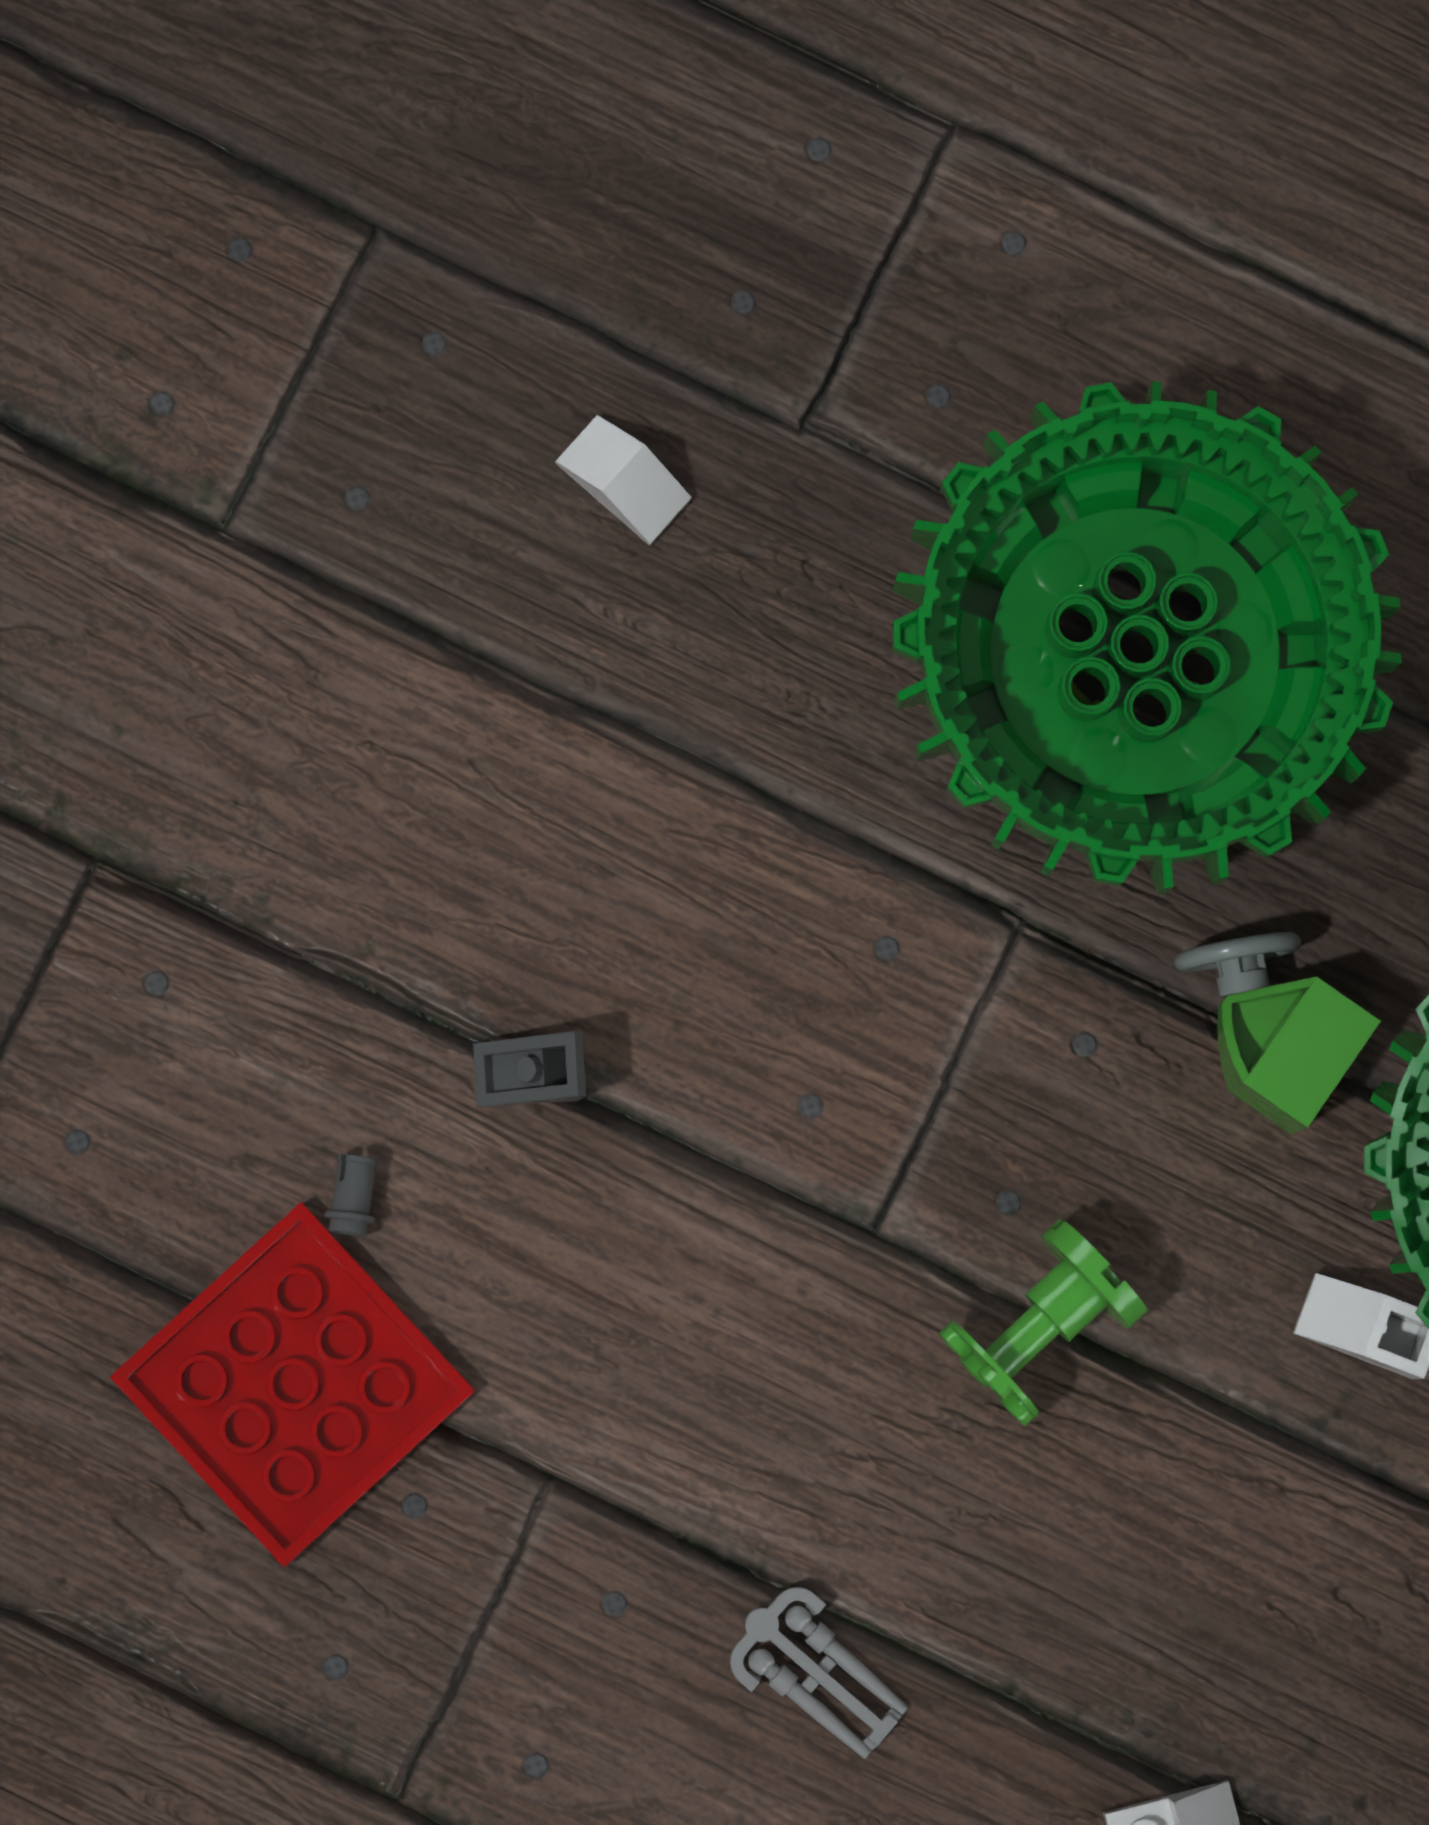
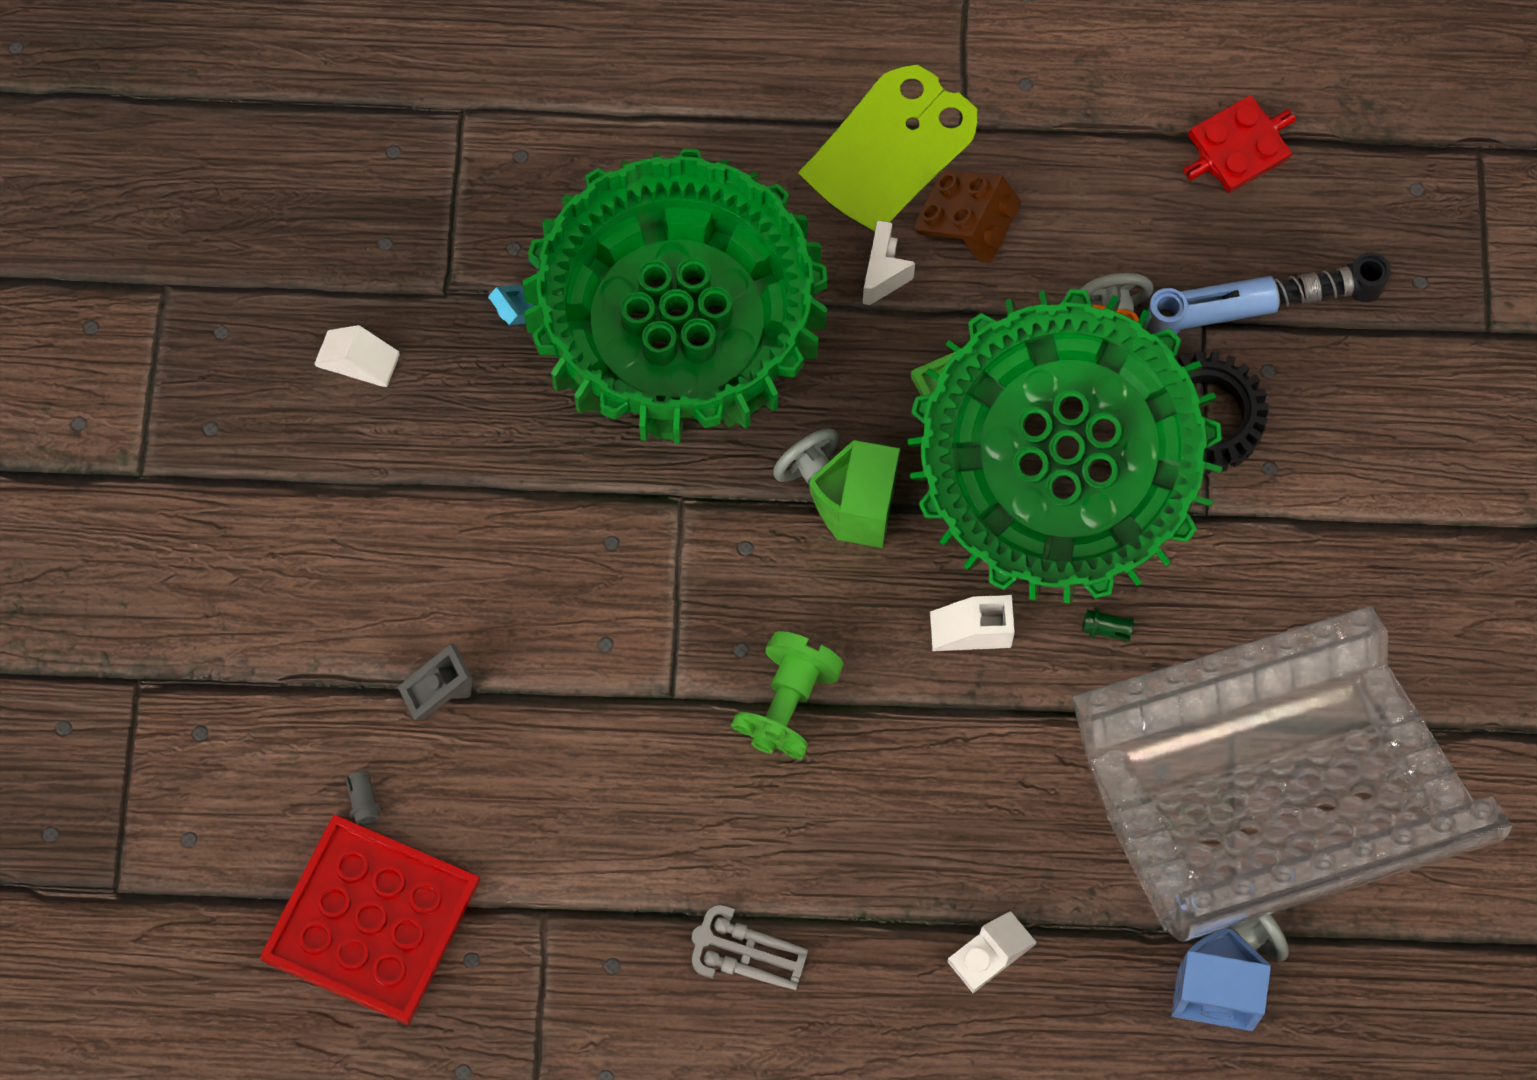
camera: 15 degrees left, 15 degrees down
none -> medium azure plate [488,284,535,325]

